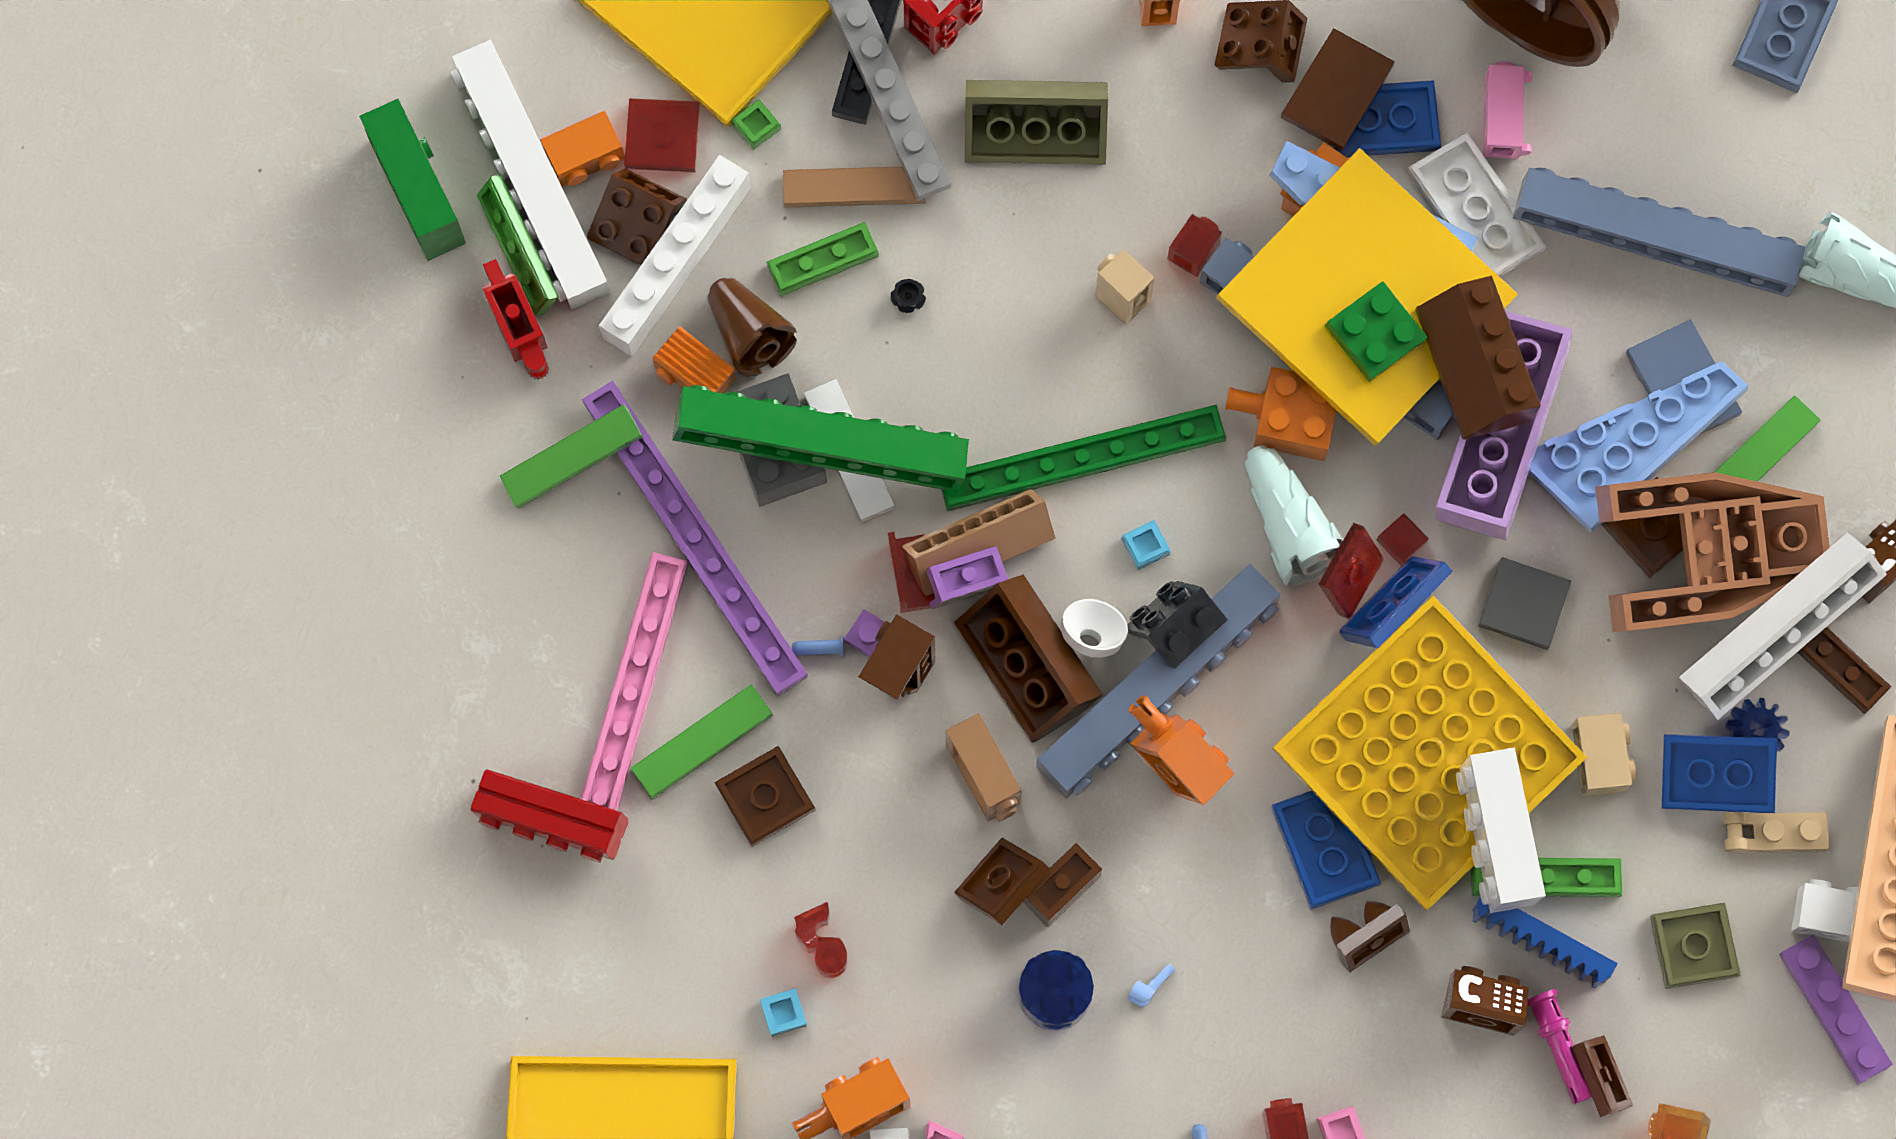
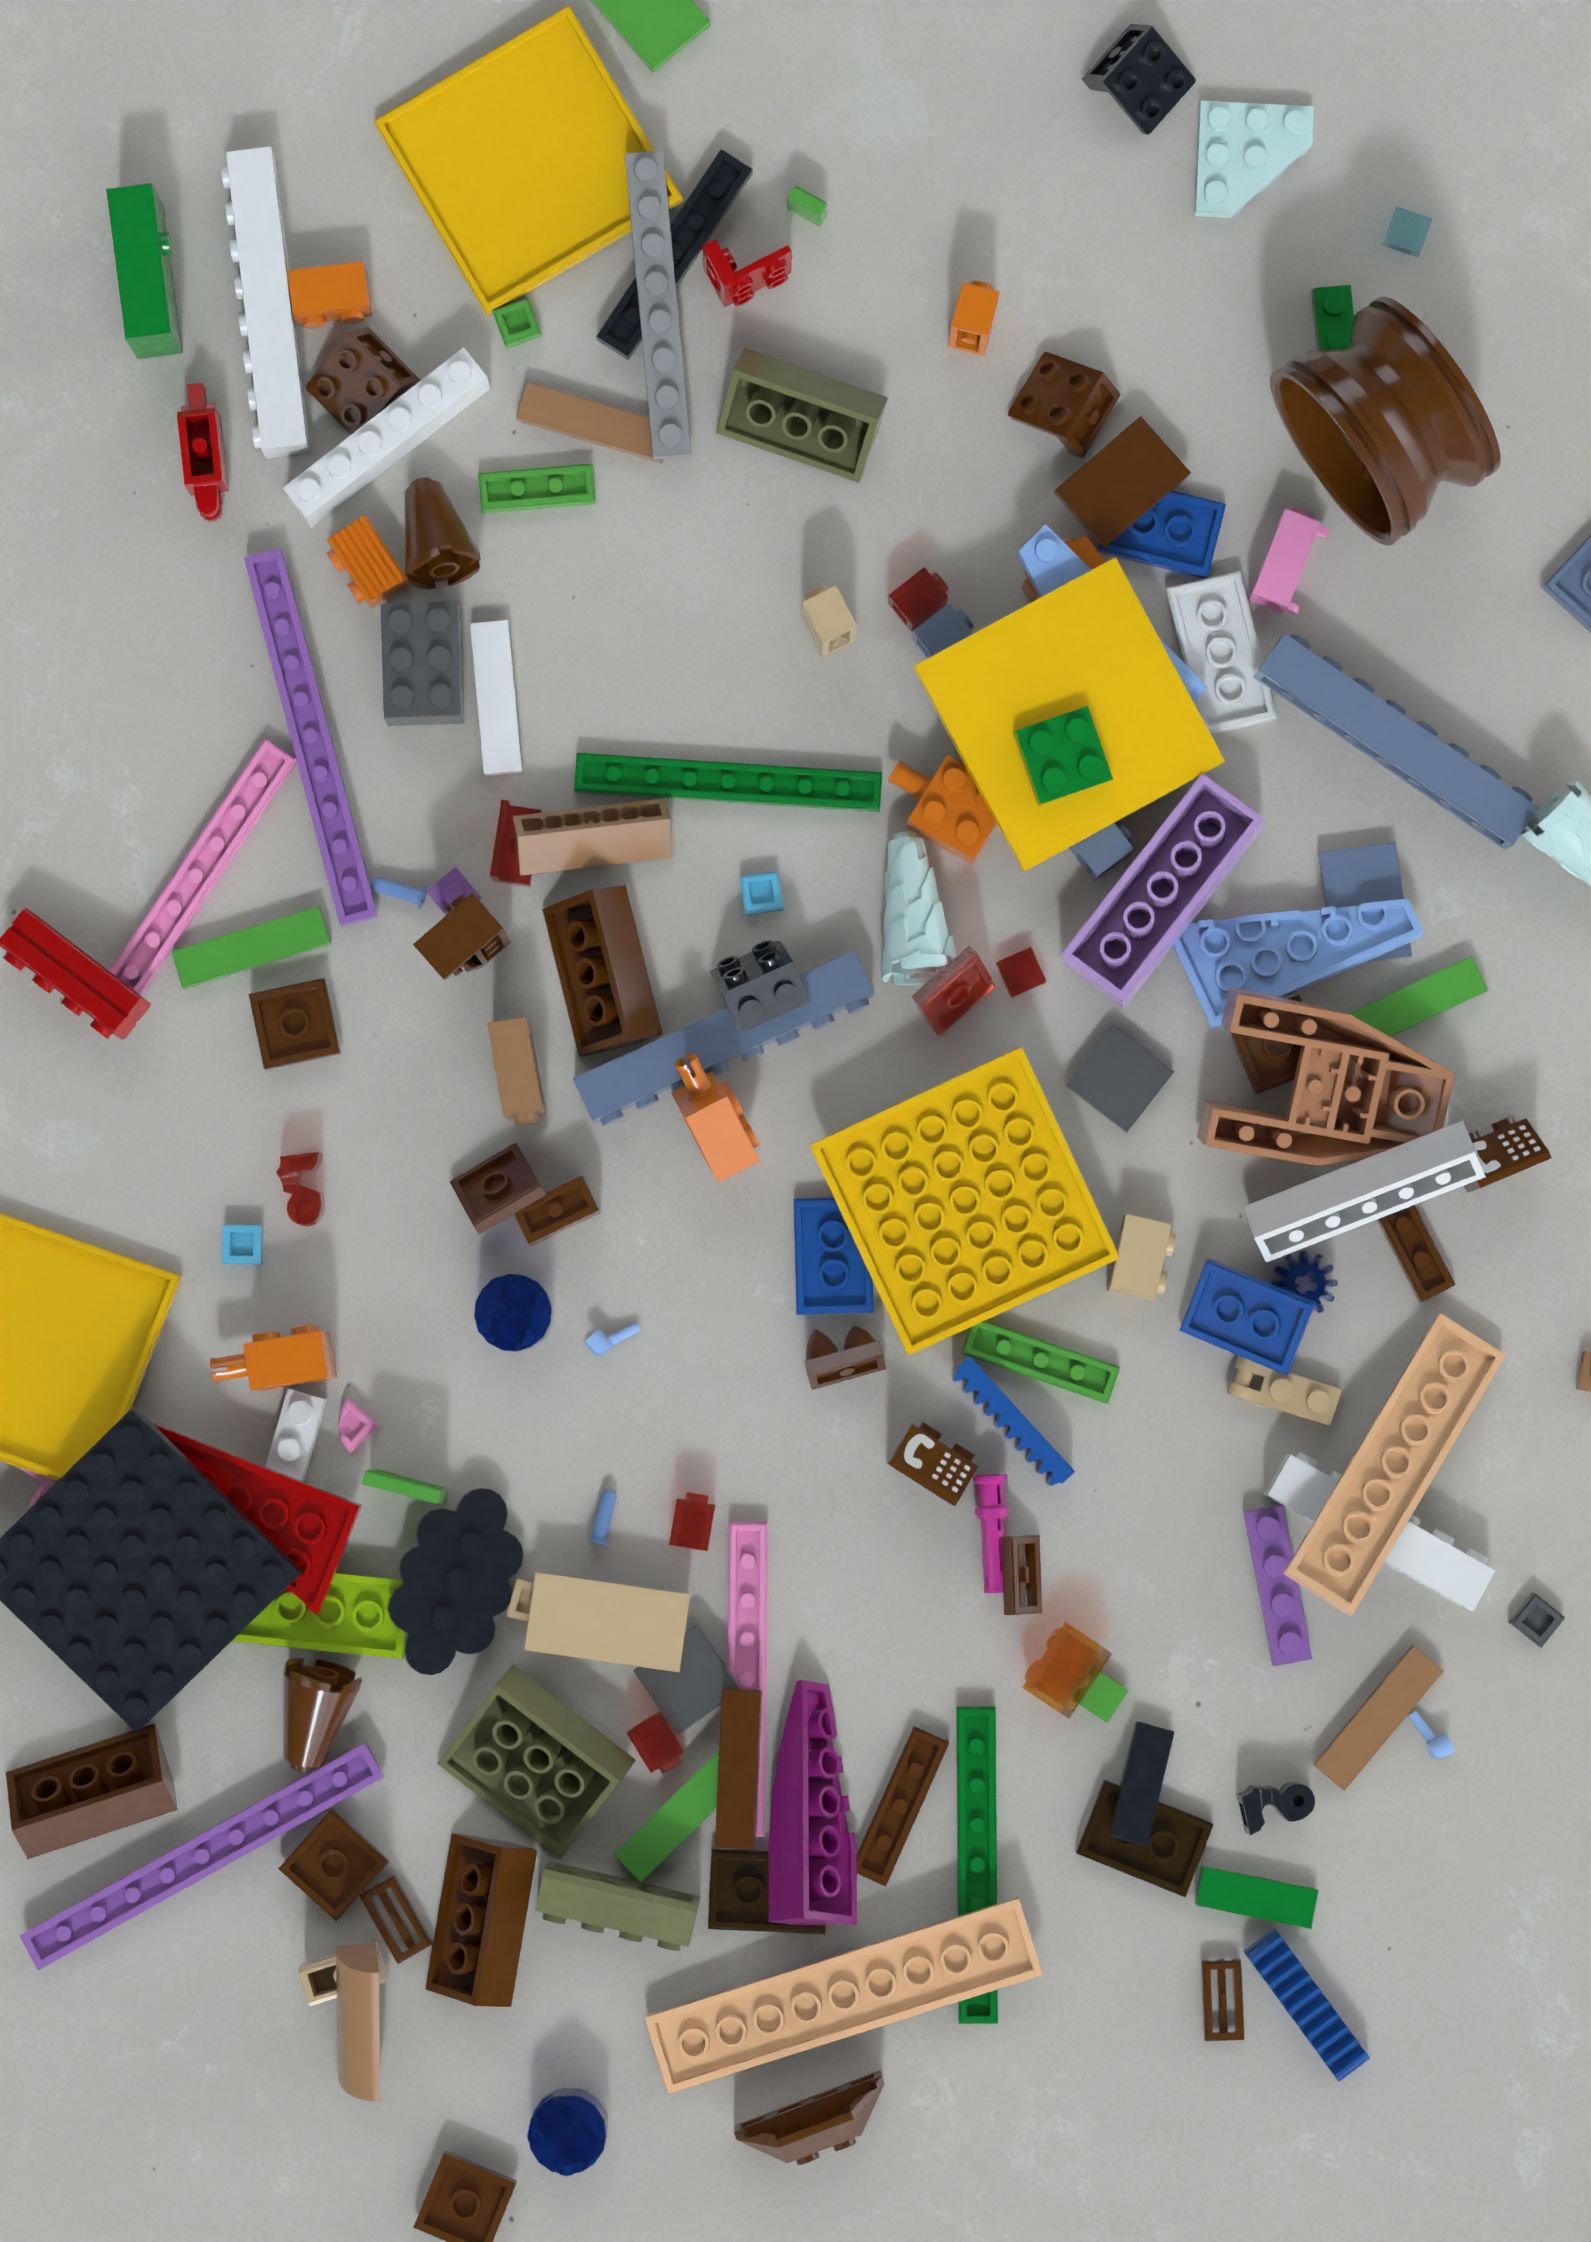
camera: 15 degrees right, 10 degrees up
bright green tile [477,175,559,316] -> none
bright green tile [500,404,643,508] -> none
clear red tile [624,98,700,172] -> none
green brick [672,385,969,492] -> none
black plate [891,279,926,313] -> none
medium lavender panel [926,546,1008,609] -> none
white piece [1061,599,1128,658] -> none
blue tile [1339,556,1453,649] -> none
reddish brown slope [1415,275,1541,440] -> none
white brick [1456,747,1546,913] -> none
olive tile [1650,903,1741,989] -> none

